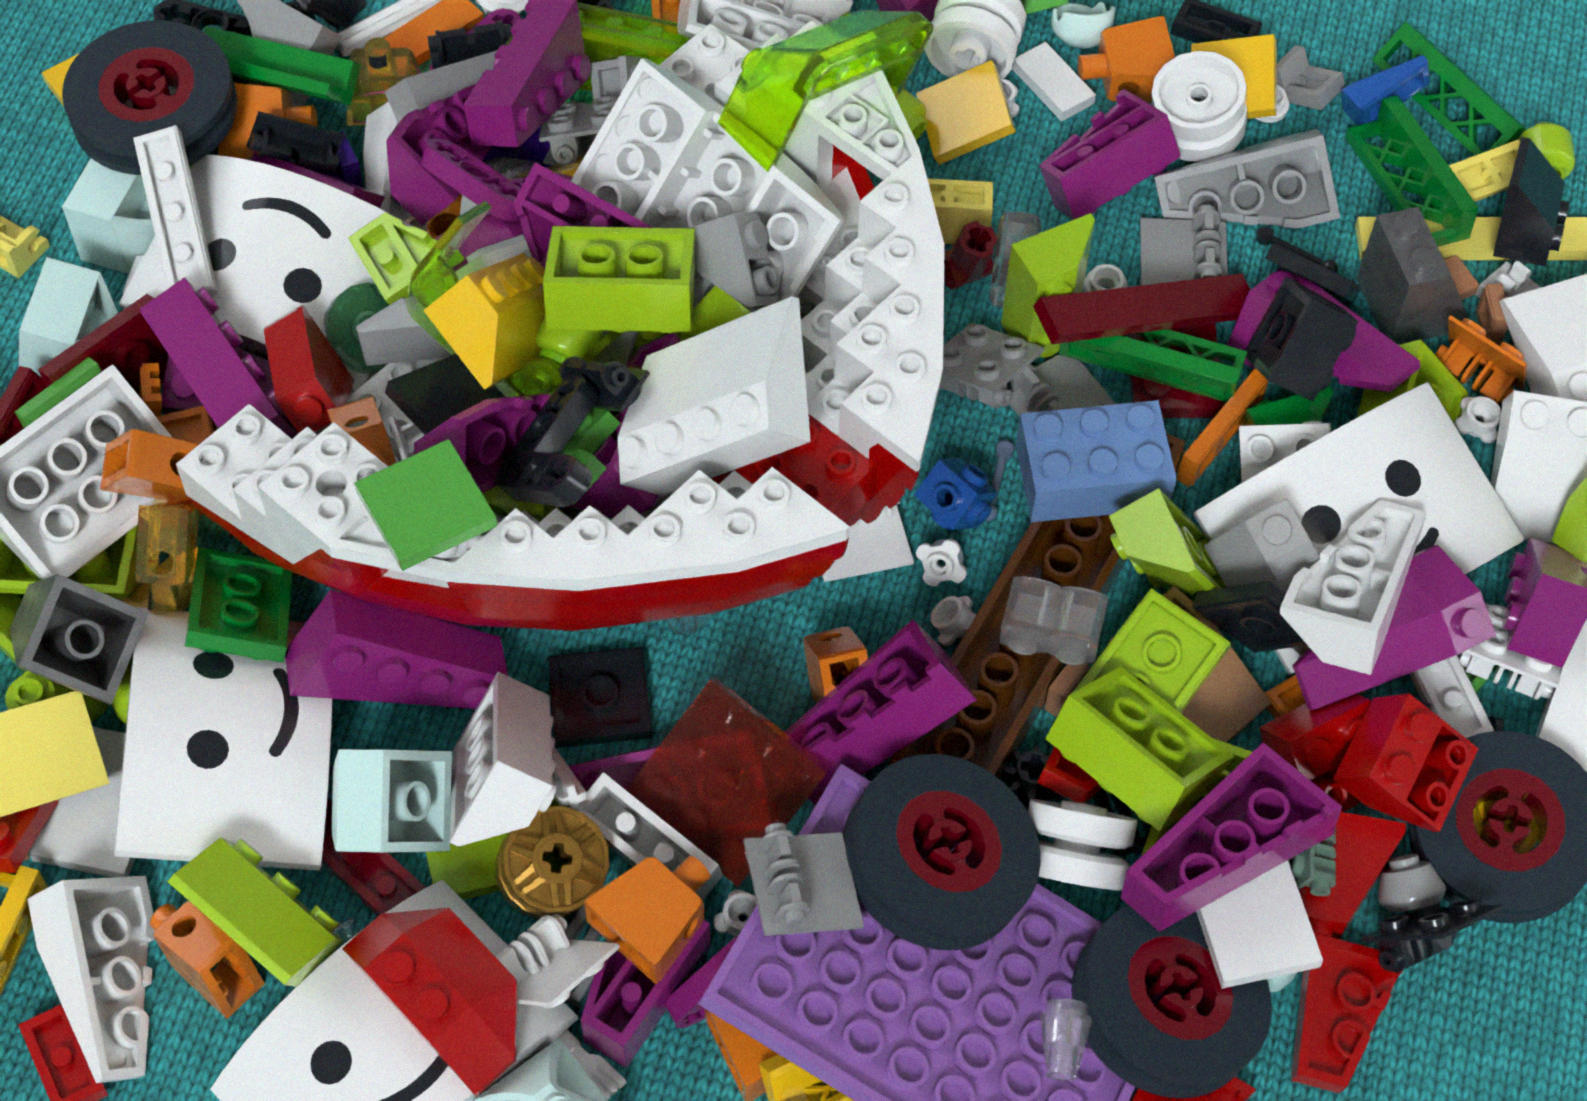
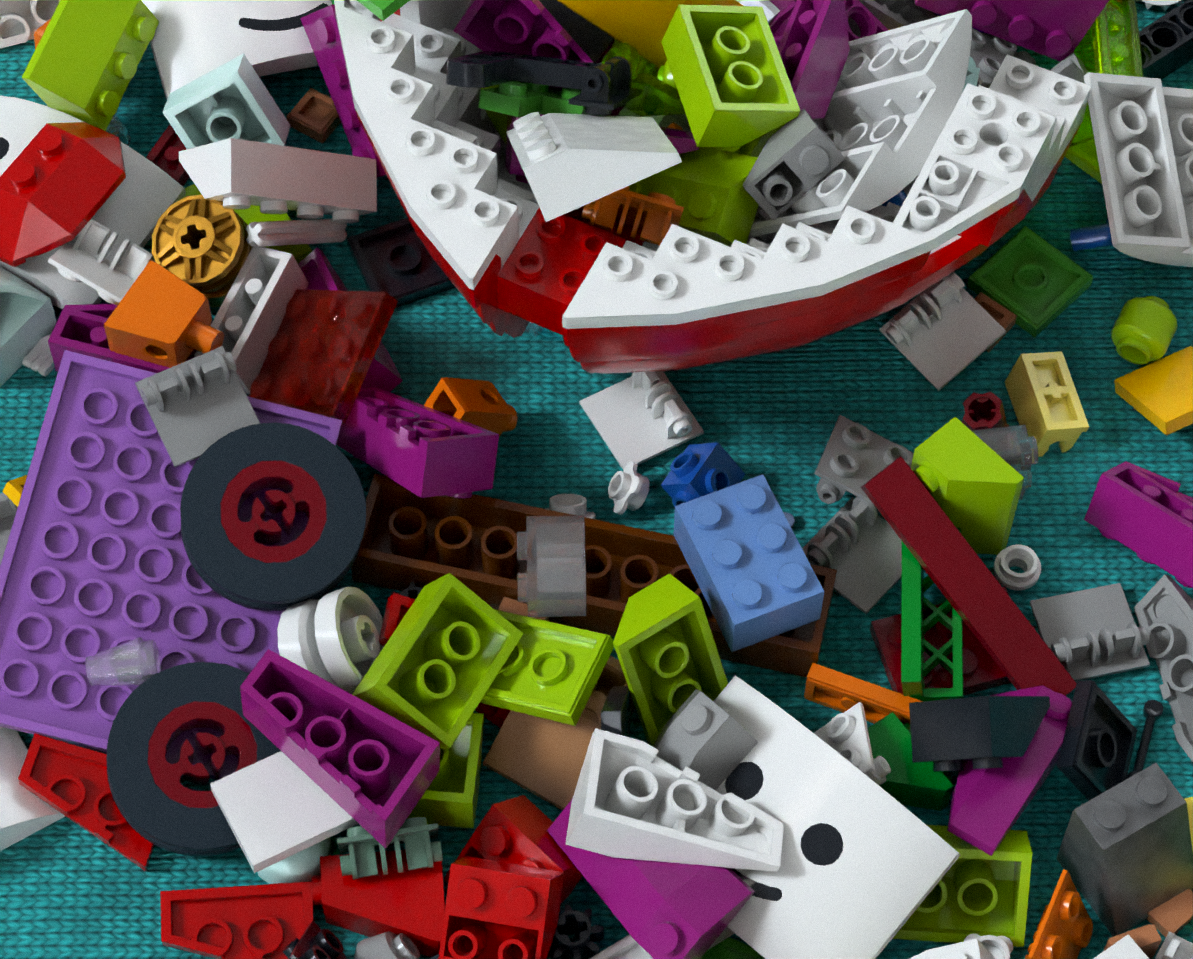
camera: 75 degrees right, 0 degrees up
clear neon green windscreen [717,10,934,172] -> none
none -> nougat tile [286,88,341,144]

